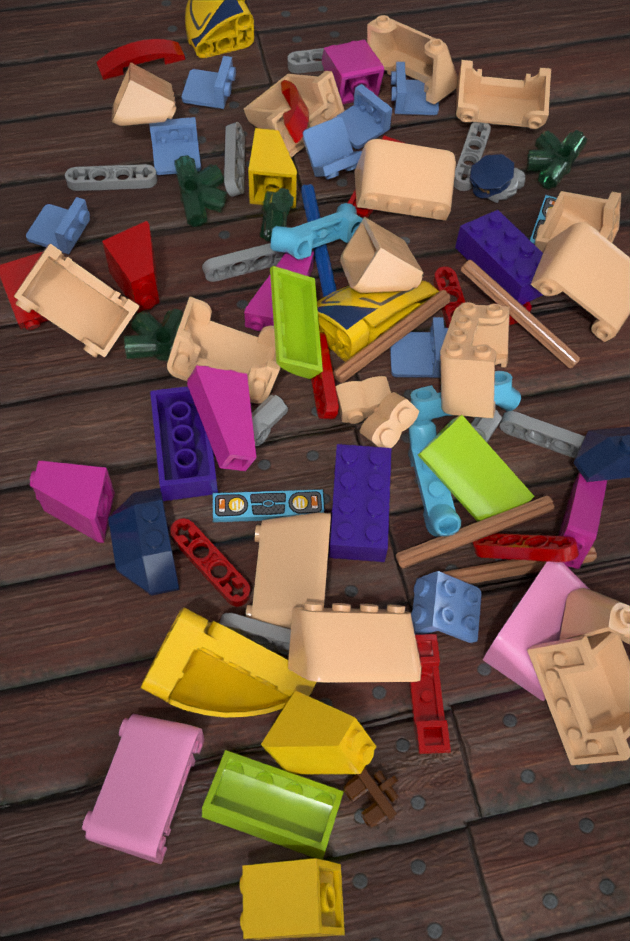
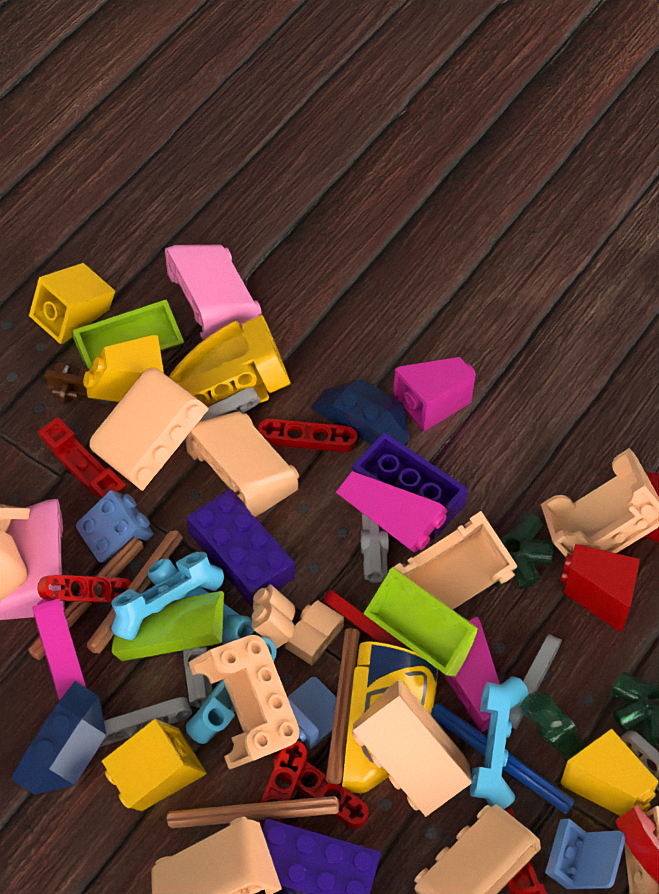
camera: 140 degrees right, 5 degrees down
tile [213,490,324,522] -> none
none -> yellow slope [102,719,207,811]
none -> medium azure plate [111,552,224,640]

